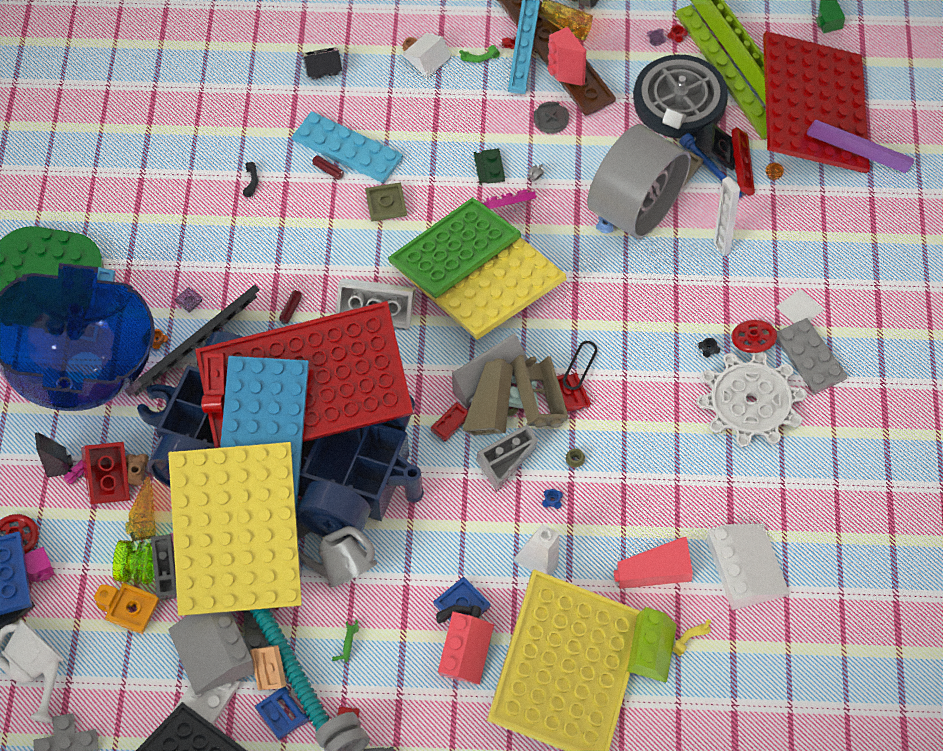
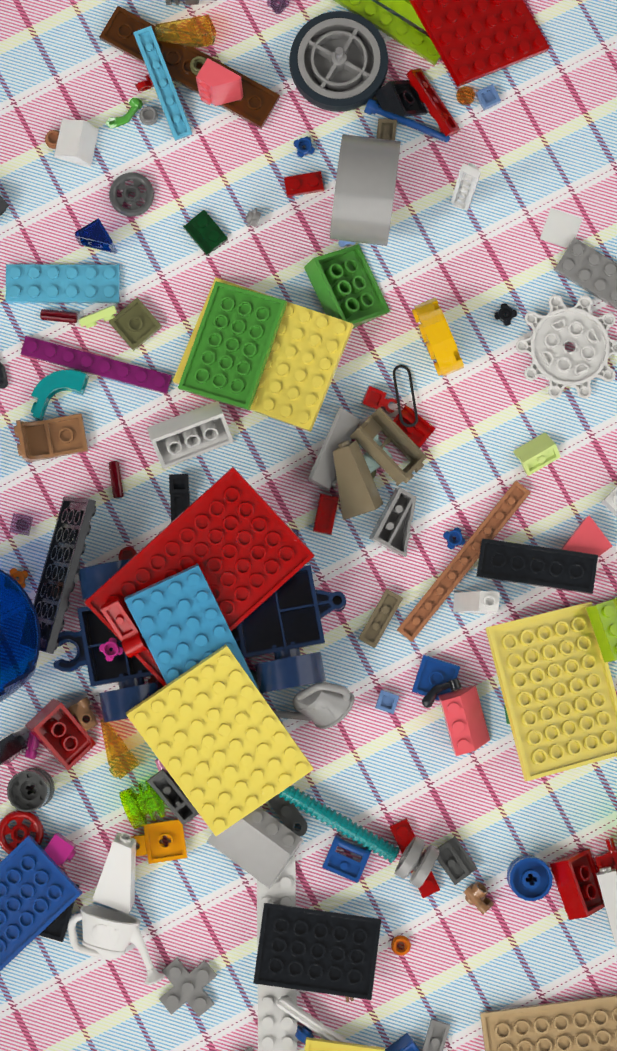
camera: 30 degrees left, 25 degrees up
light nougat plate [250,645,287,691] -> none
bright green piece [332,620,359,663] -> none
dark pink plate [482,189,537,209] -> none
dark grey tile [534,102,569,134] -> none
olive plate [566,448,585,468] -> none
white slope [662,108,686,129] -> none
red plate [731,320,777,353] -> none
medium lavender tile [807,119,914,173] -> none
none -> dark grey wheel [7,768,55,812]
none -> medium nougat bracket [14,413,89,463]
none -> magenta plate [20,336,172,395]
none -> teal arch [31,370,89,421]
none -> clear blue slope [74,218,117,254]
none -> yellowish green plate [79,305,117,328]
none -> white slope [92,833,136,914]
none -> dark pink plate [99,638,123,661]
none -> dark grey plate [109,172,154,217]
none -> light grey plate [139,106,158,125]
none -> red plate [284,171,324,197]
none -> blue plate [294,136,315,158]
none -> bright green slope [304,244,390,329]
none -> dark tan plate [358,588,403,648]
none -> red plate [361,386,397,413]
none -> medium blue plate [375,690,399,714]
none -> nougat plate [397,481,531,642]
none -> yellow piece [412,297,464,377]
none -> medium blue plate [475,84,501,111]
none -> black plate [476,538,598,594]
none -> yellowish green panel [513,433,561,476]

